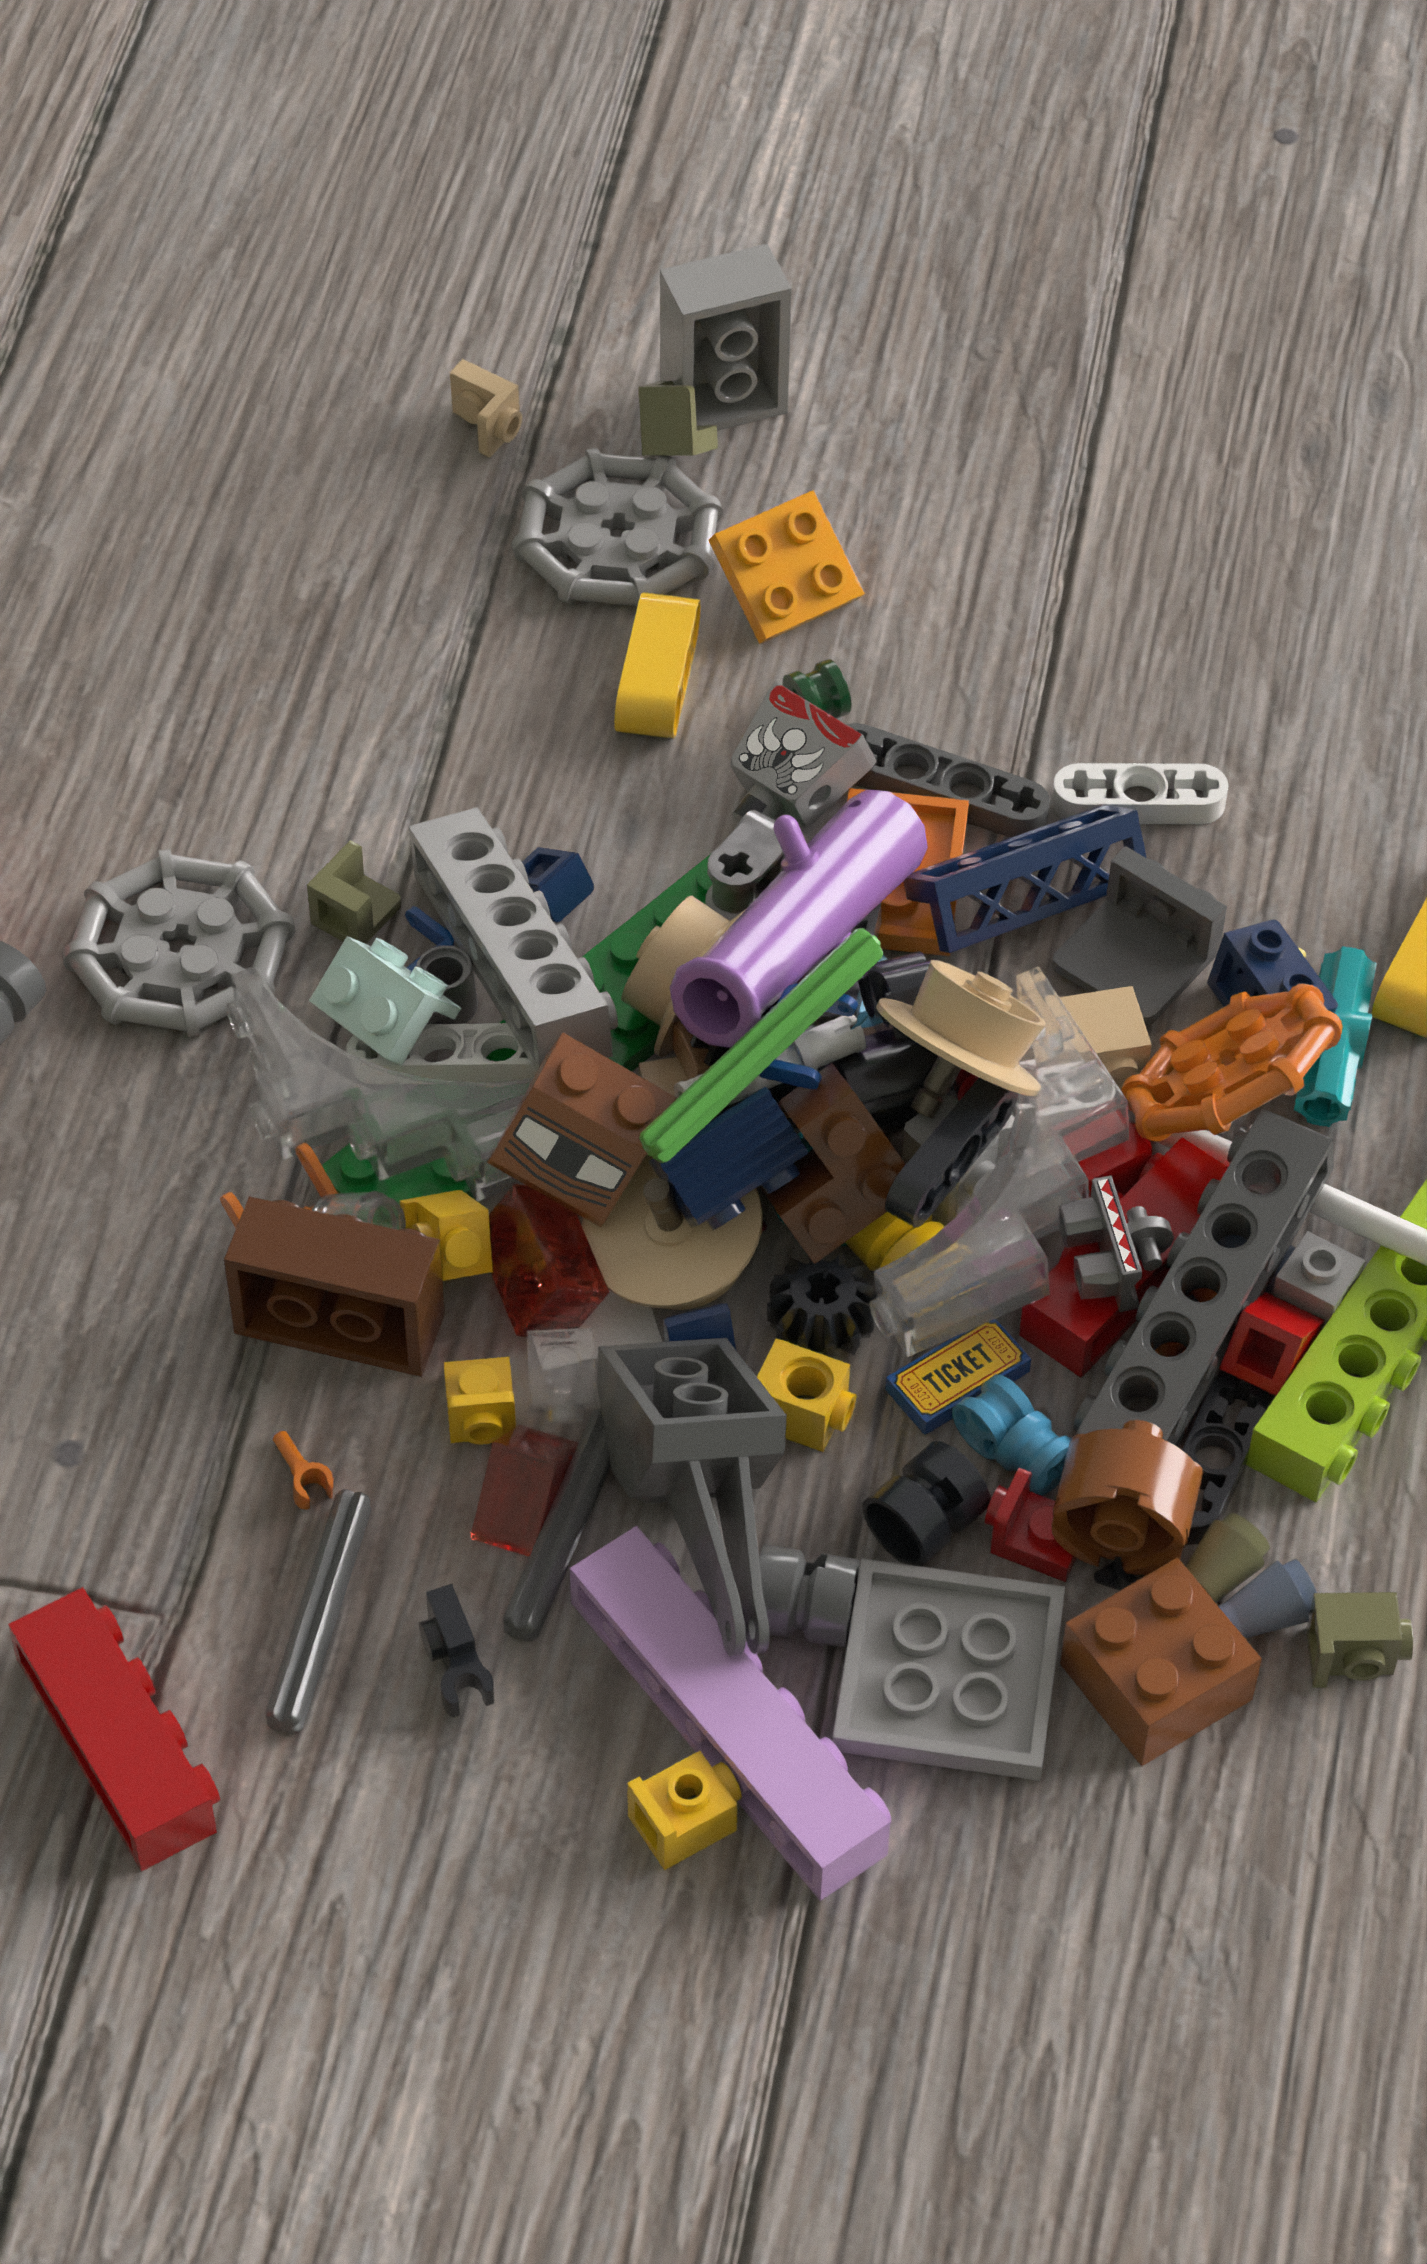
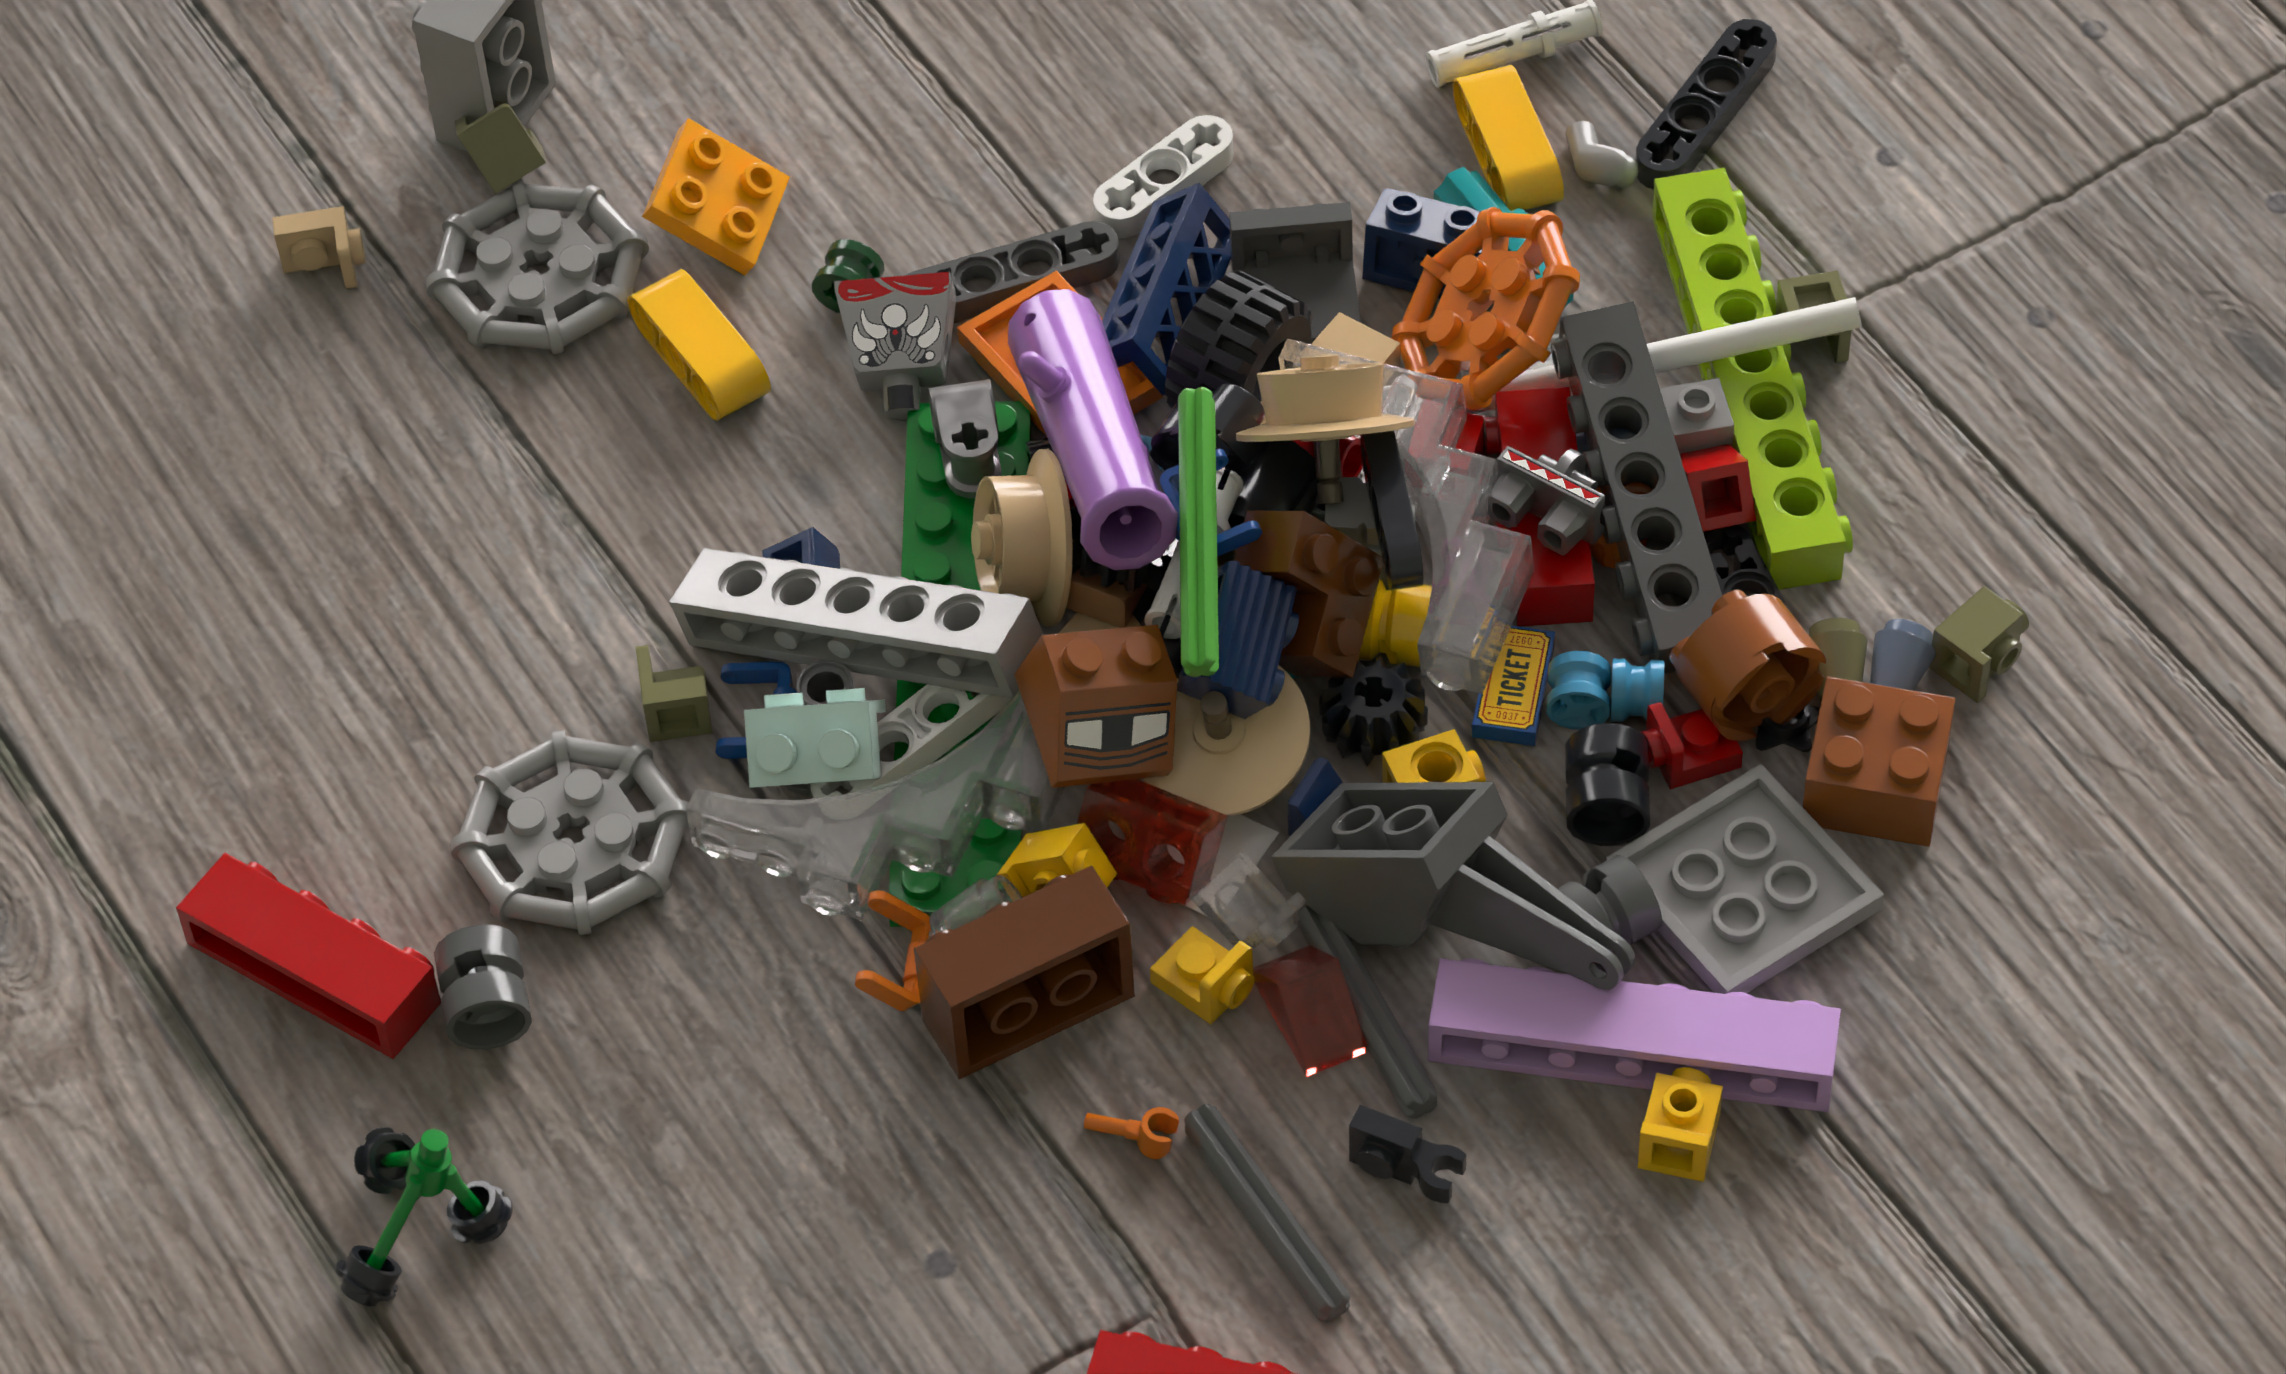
camera: 40 degrees left, 0 degrees up
none -> black tyre [1165,271,1313,408]

